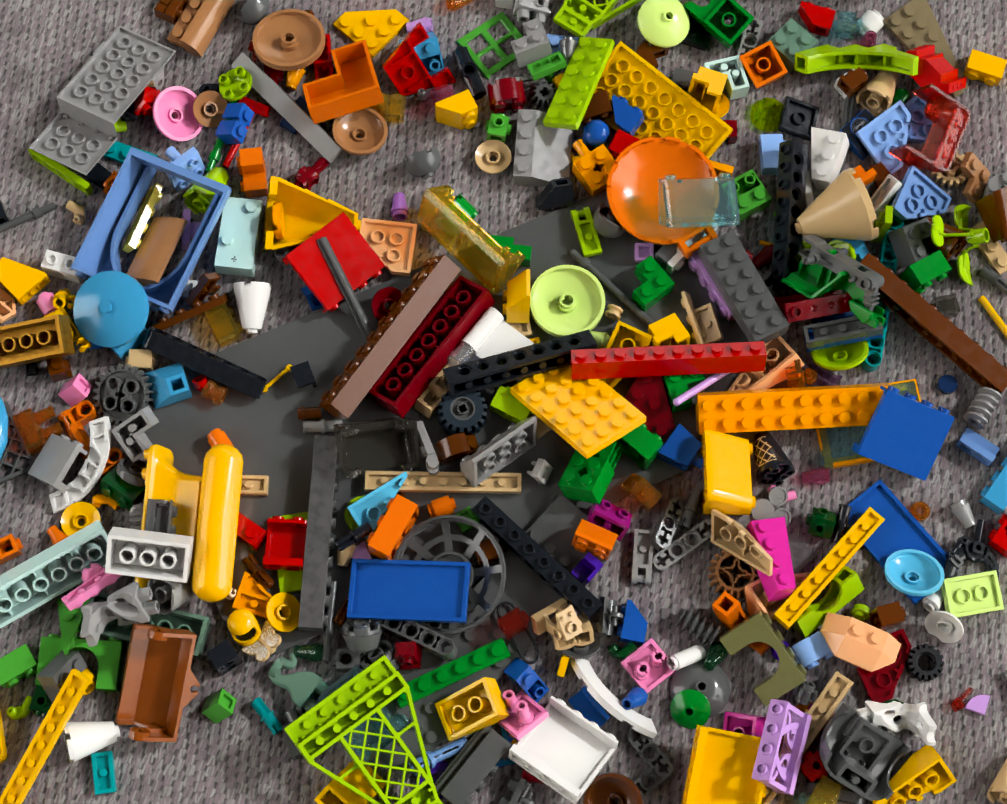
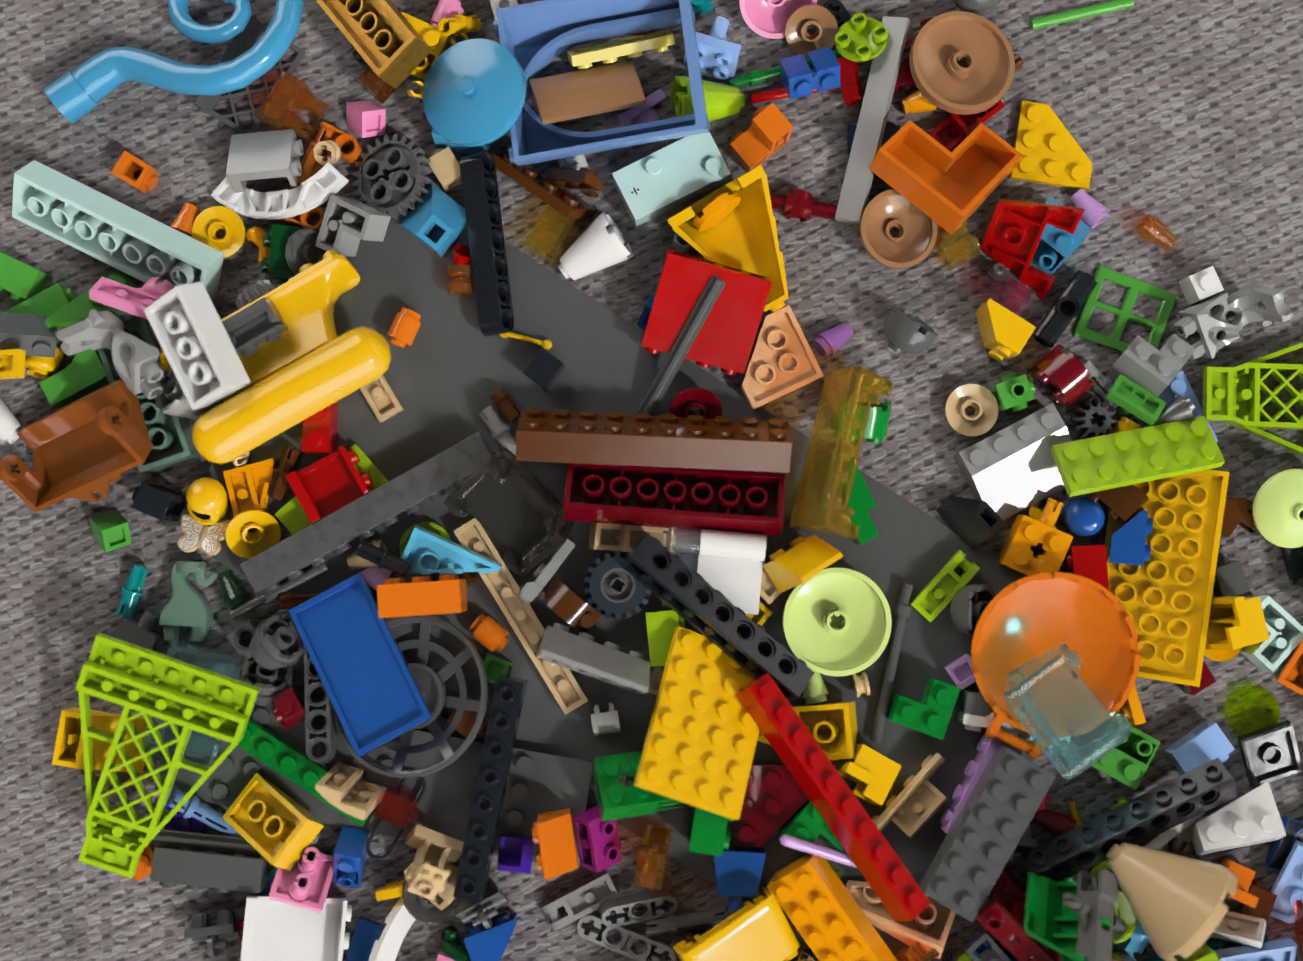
camera: 60 degrees right, 15 degrees up
none -> tan bush [313,140,341,165]
none -> tan slope [315,762,386,821]

